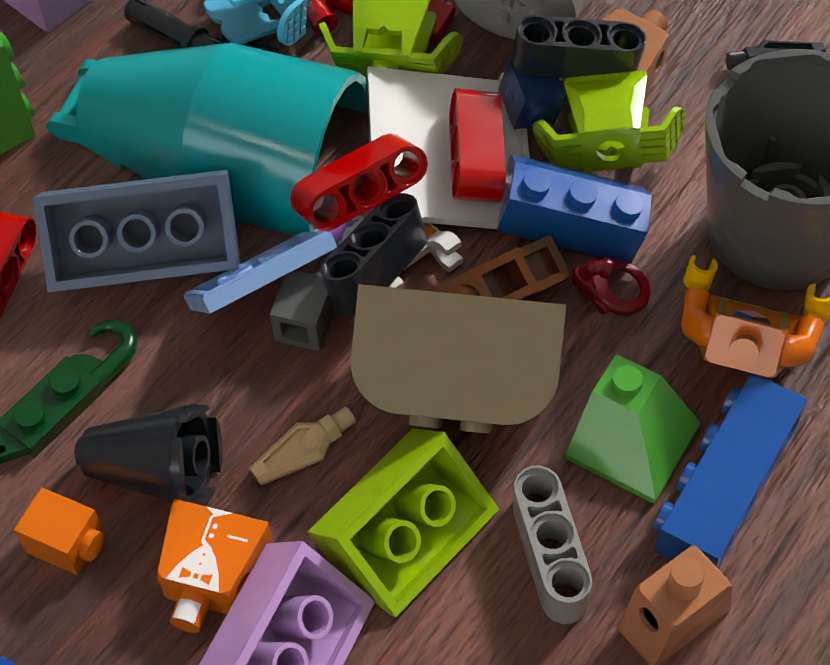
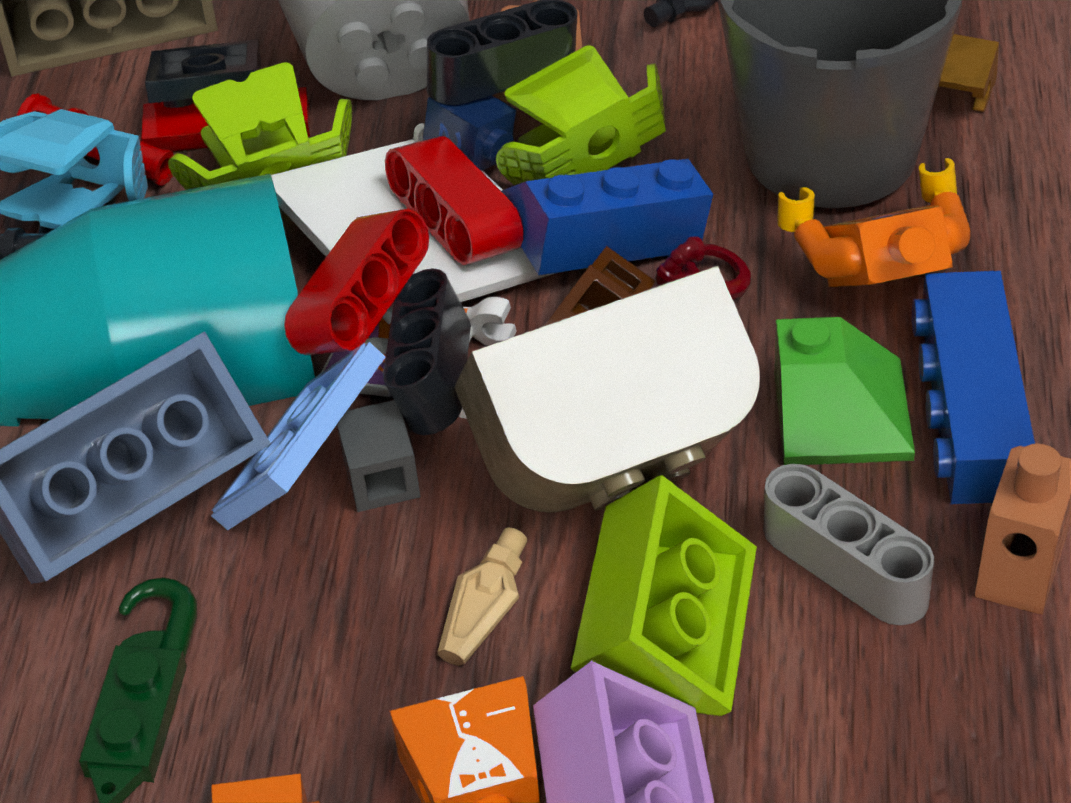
camera: 30 degrees left, 10 degrees down
black cone [74,404,223,506] -> none

